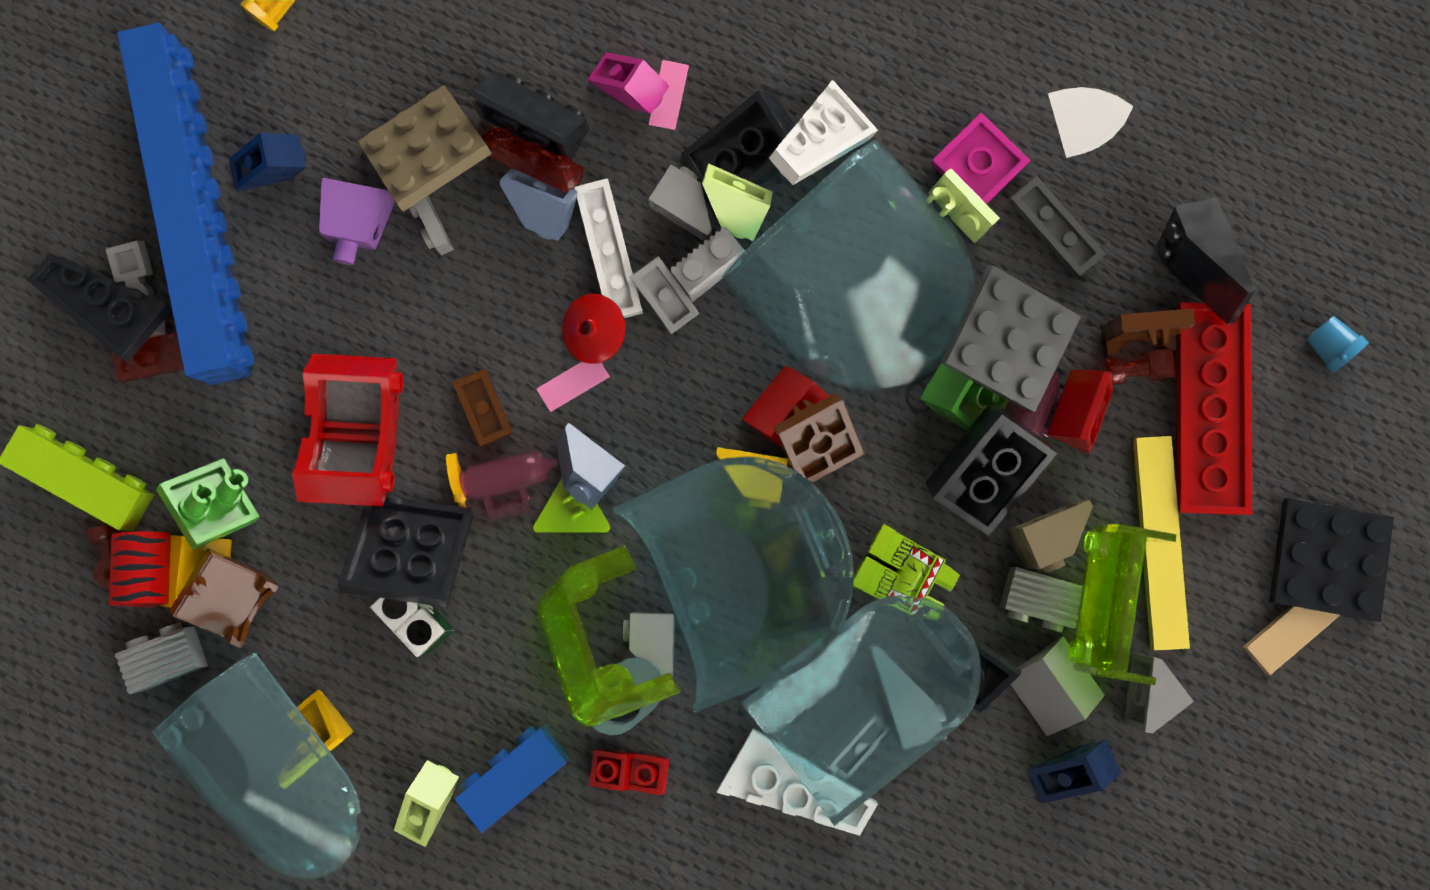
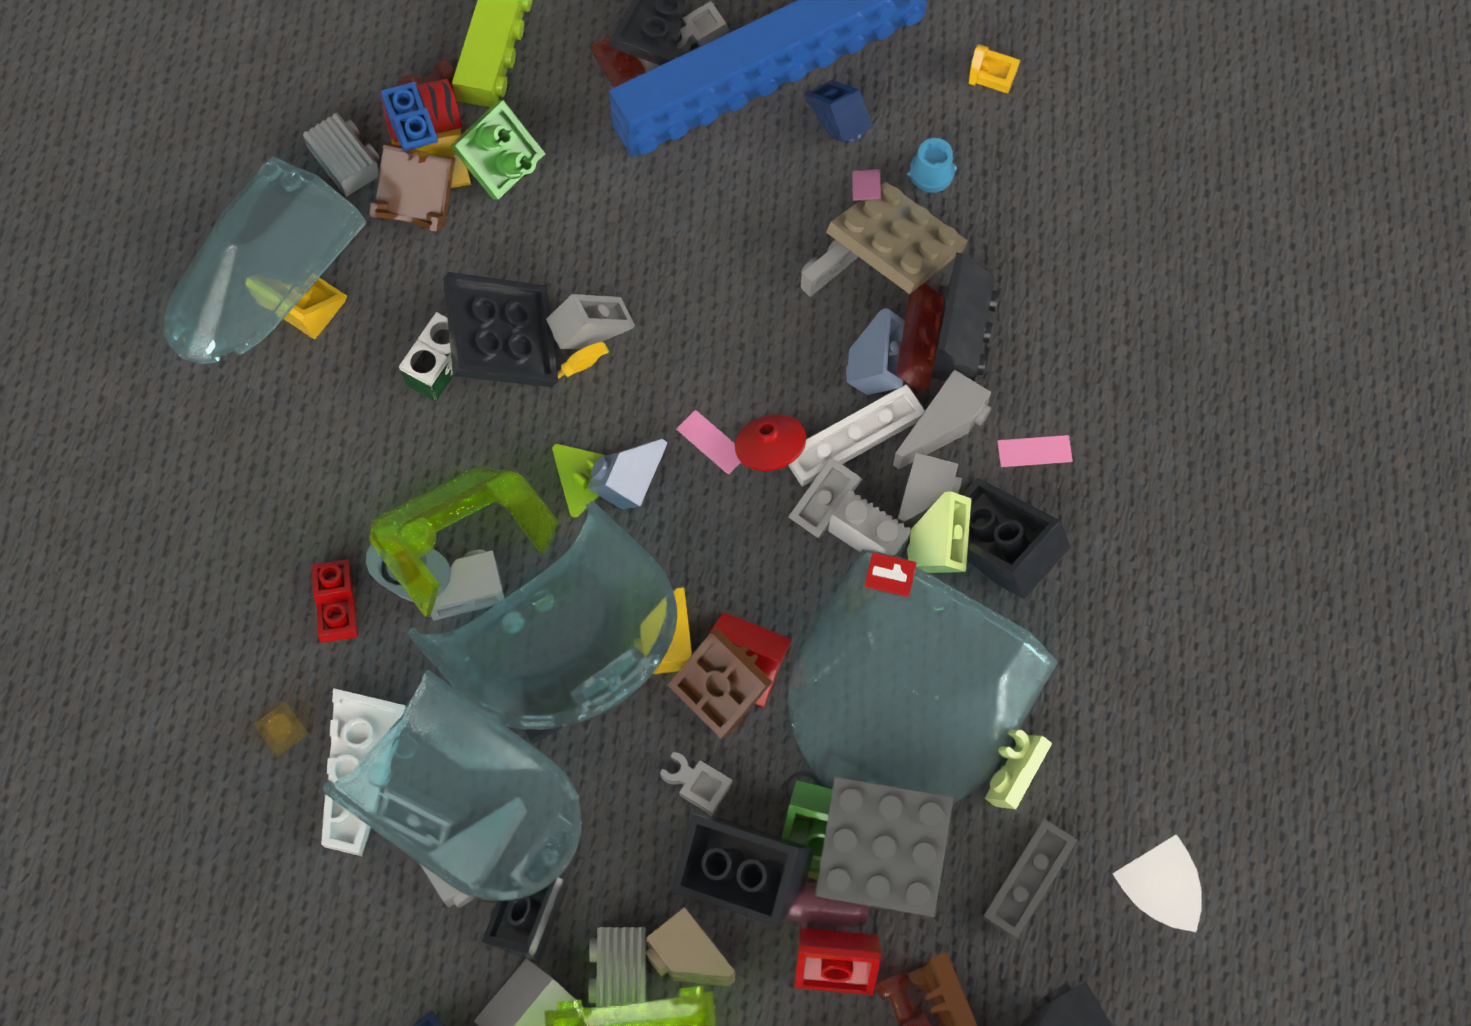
camera: 70 degrees right, 15 degrees down
red window [292,354,404,507] -> none
medium lavender torso [319,178,395,265] -> none
yellowish green slope [394,760,459,847] -> none
reddish brown plate [452,369,514,448] -> none
blue brick [455,725,570,833] -> none
clear pink piece [460,451,558,522] -> none
dark pink slope [587,52,669,114] -> none
white wing [769,80,878,185] -> none
lime hips [850,524,960,621] -> none
dark pink plate [931,113,1031,205] -> none
none -> clear yellow plate [254,702,309,757]
none -> blue slope [381,82,438,151]
none -> light grey slope [546,294,635,349]
none -> light grey plate [660,752,733,815]
none -> bright pink sticker [852,169,881,200]
none -> red sticker [864,552,917,597]
none -> light grey slope [893,370,991,469]
none -> dark azure piece [907,138,957,193]

